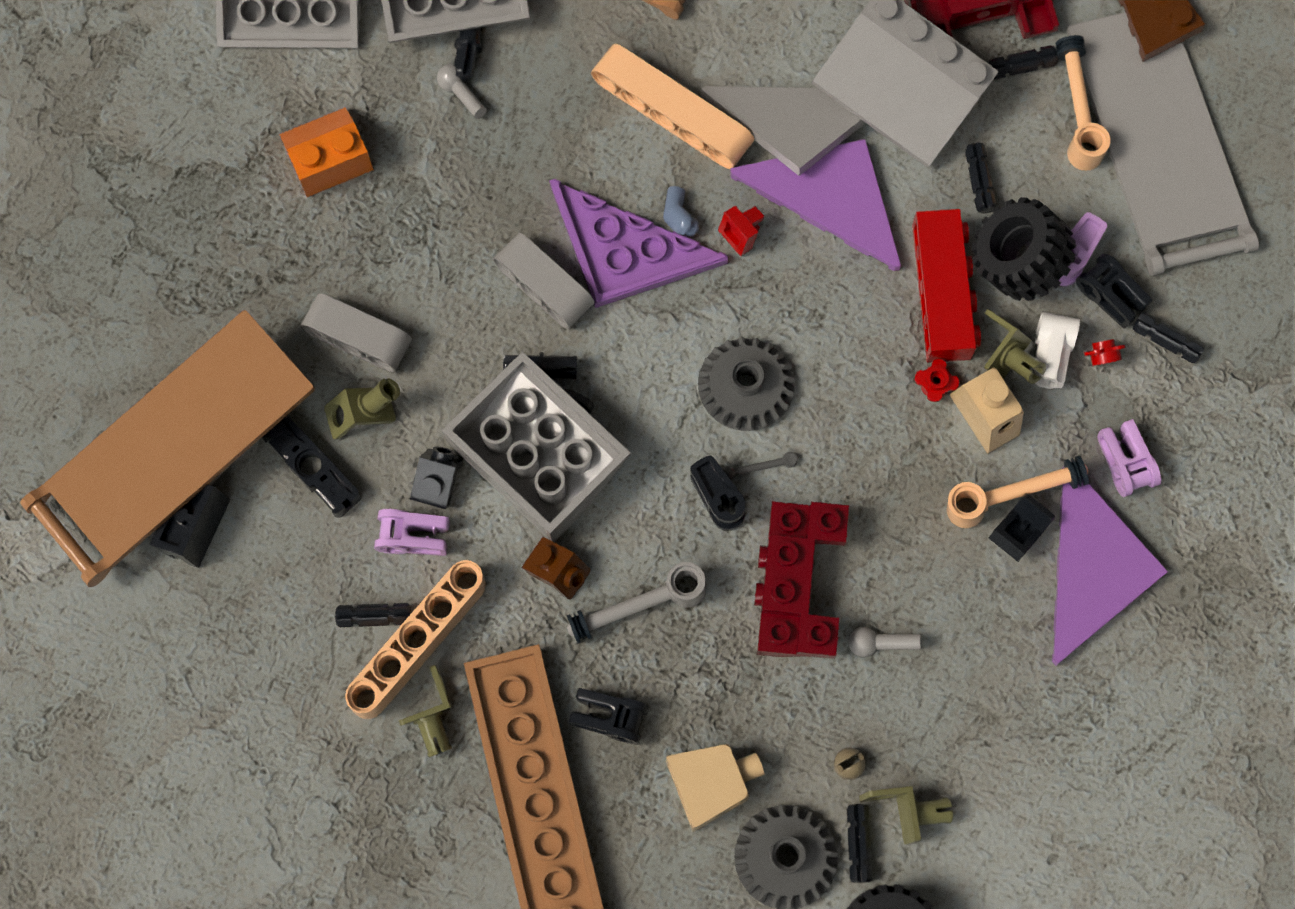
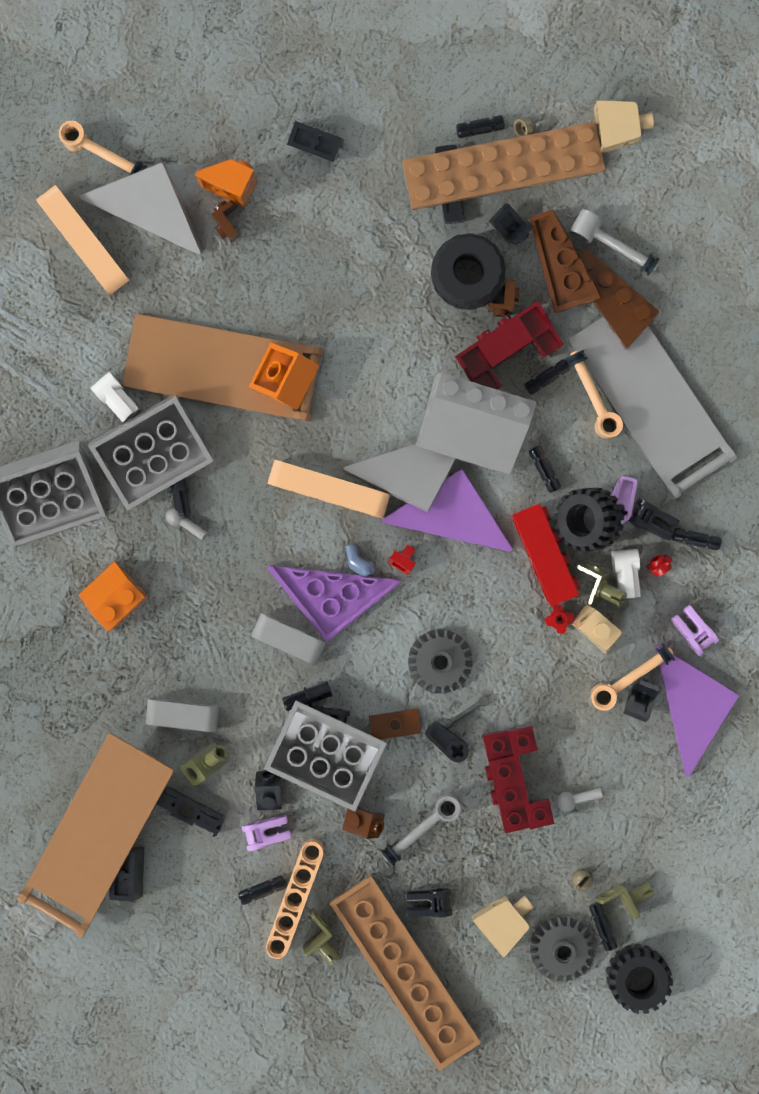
camera: 20 degrees left, 15 degrees up
none -> reddish brown plate [369,708,421,740]

